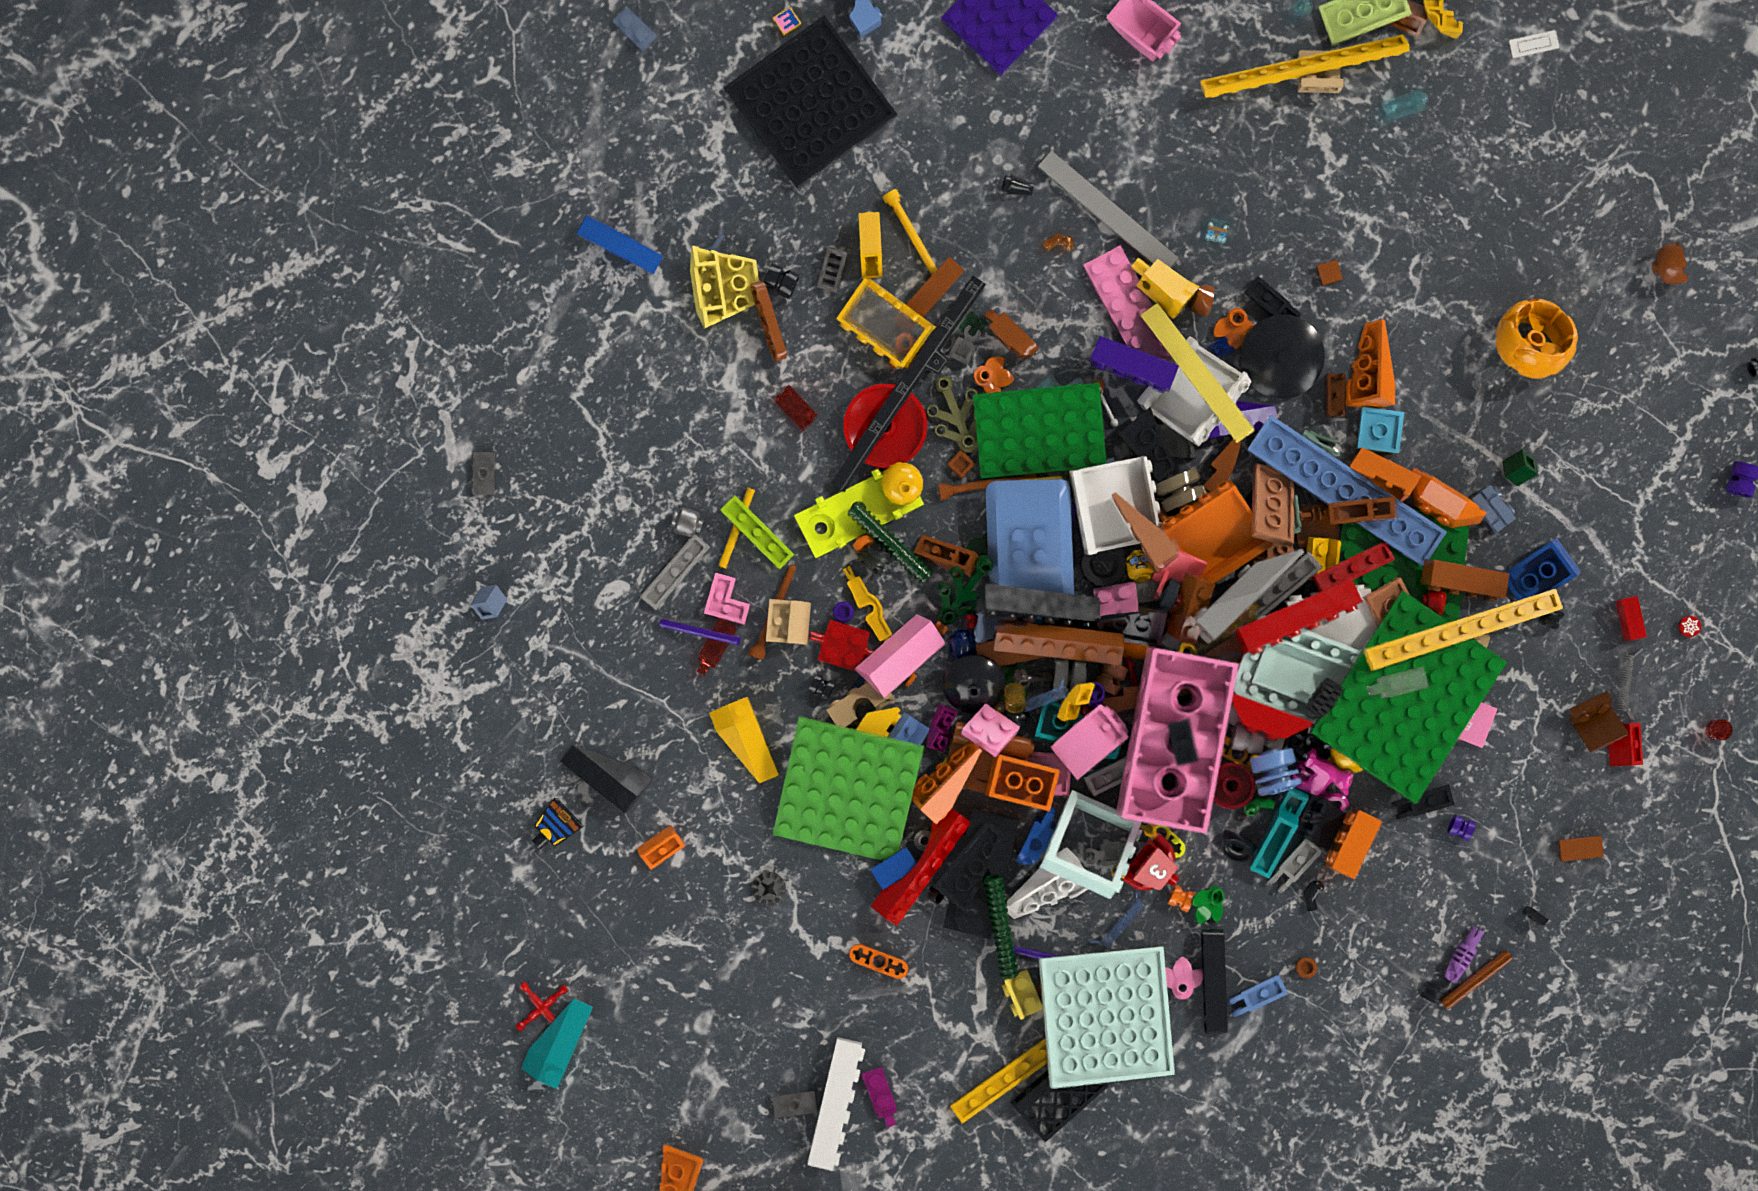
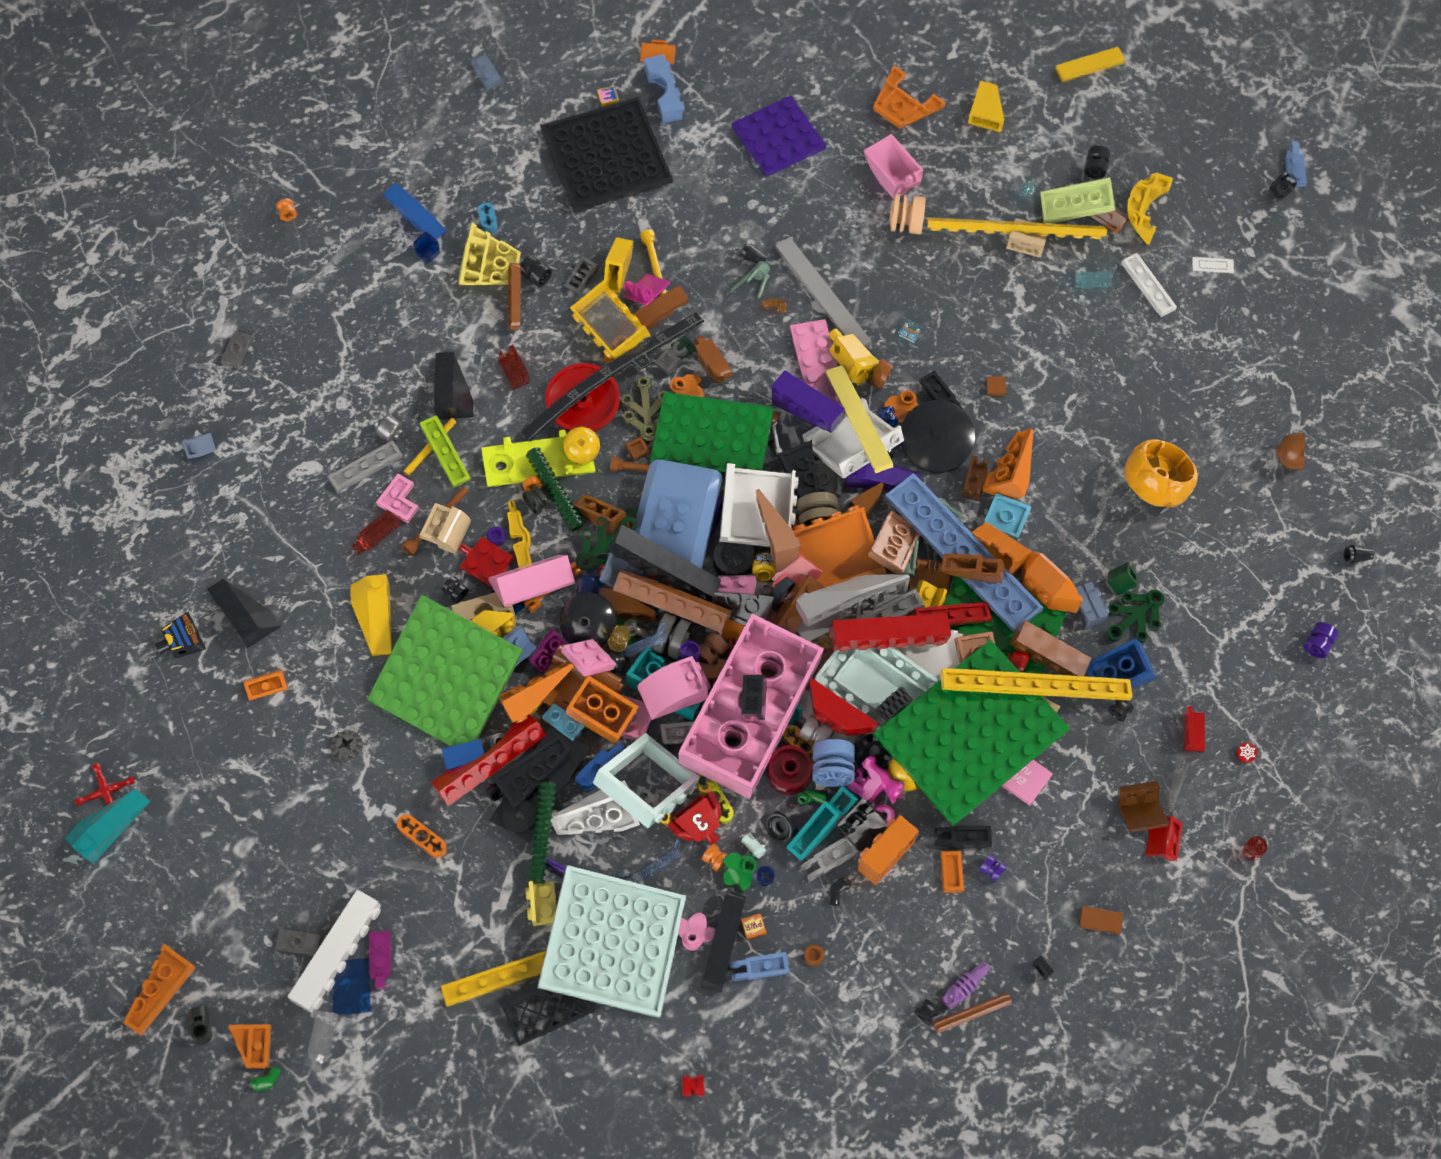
camera: 10 degrees right, 20 degrees down
dark purple bar [660,619,740,645] -> none
yellow slope [1057,683,1095,721] -> none
clear hinge [1367,667,1429,698] -> none
none -> orange wheel [276,199,297,221]
none -> clear blue piece [332,958,372,1016]
none -> clear blue panel [413,231,441,264]
none -> black wedge [434,352,474,419]
none -> dark azure beam [478,203,498,233]
none -> medium azure hinge [542,703,585,741]
none -> dark pink hinge [623,274,671,306]
none -> red wheel [682,1074,705,1097]
none -> sand green plant [729,261,770,299]
none -> light aqua pin [741,833,767,859]
none -> tile [741,913,767,940]
none -> clear blue bush [756,866,775,886]
none -> light nougat wheel [889,194,926,235]
none -> orange tile [940,851,964,893]
none -> dark green plant [1106,590,1164,643]
none -> white tile [1121,253,1177,317]

